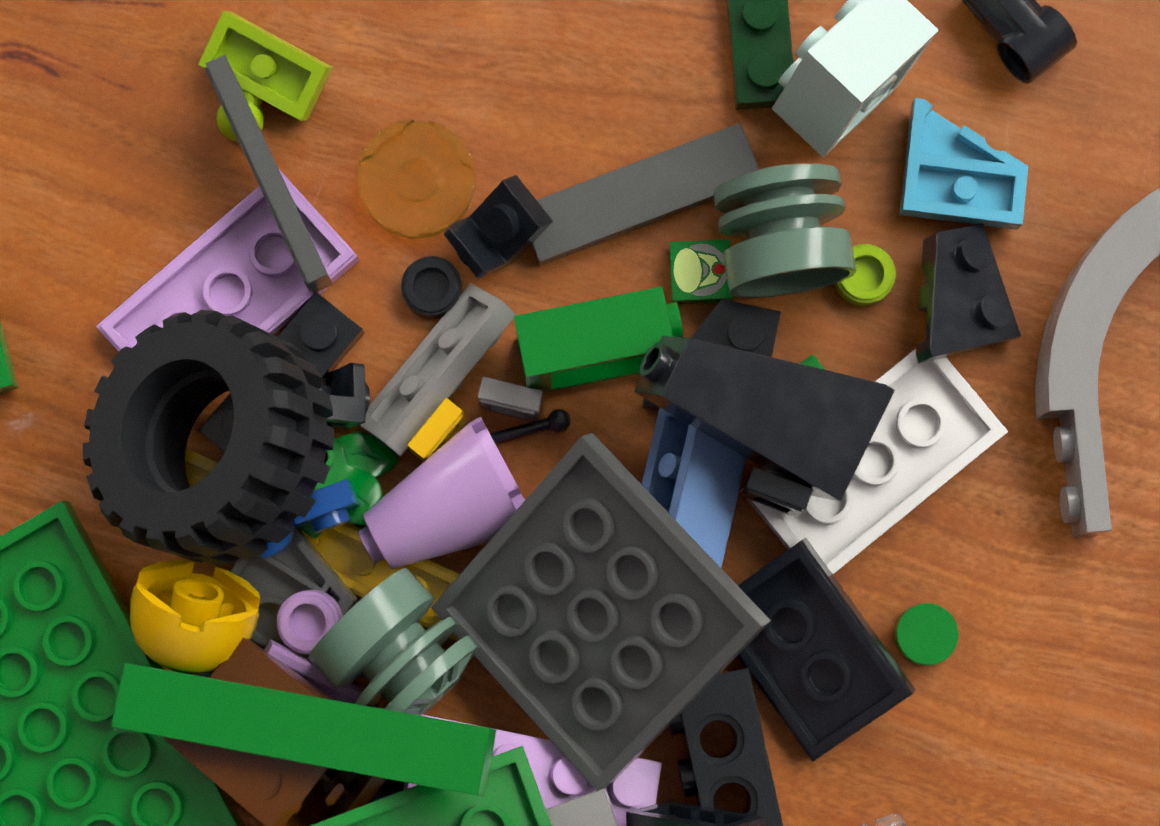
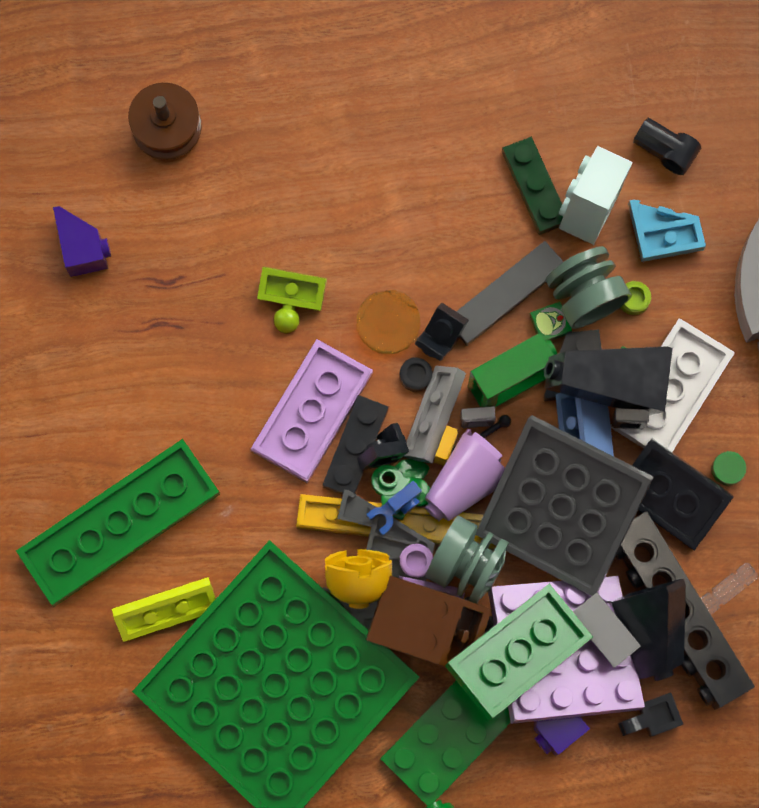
camera: 15 degrees left, 5 degrees down
black tyre [83,310,334,565] -> none
green tile [111,663,497,797] -> none
dark grey tile [204,55,333,293] -> none
black wing [916,223,1021,364] -> none

